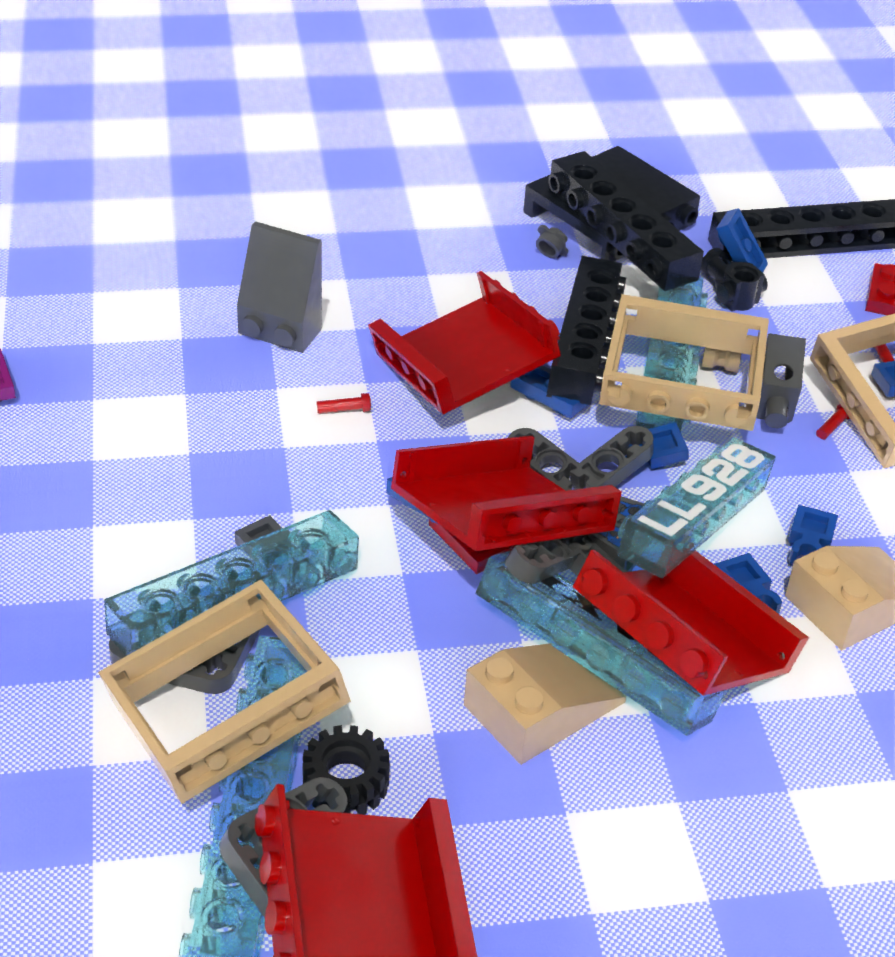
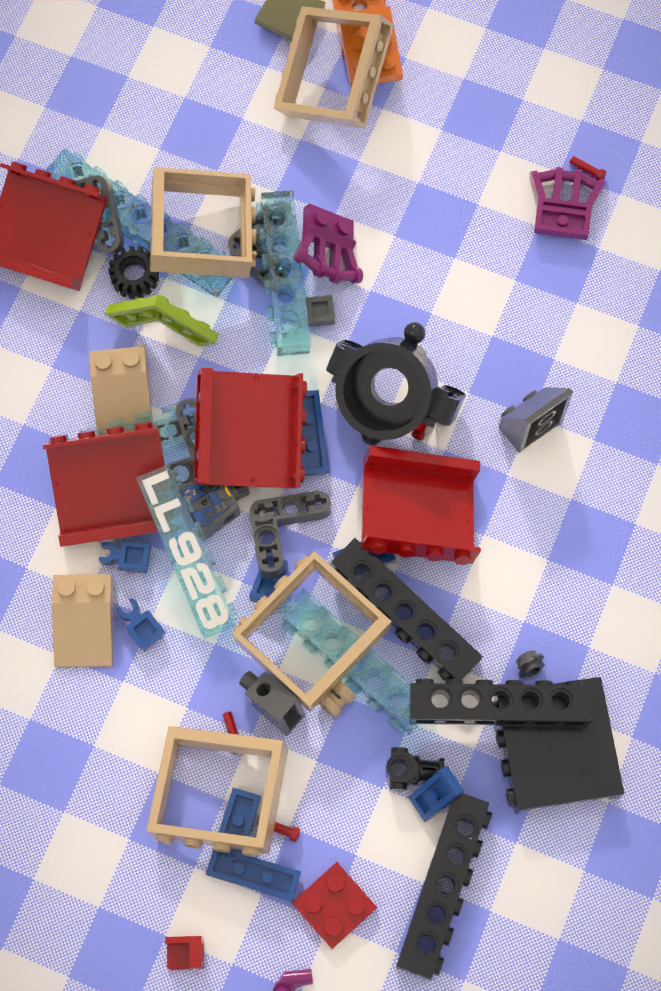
camera: 125 degrees right, 30 degrees up
none -> lime plate [105,294,219,346]
none -> magenta plate [293,203,364,284]
none -> black piece [326,322,466,445]

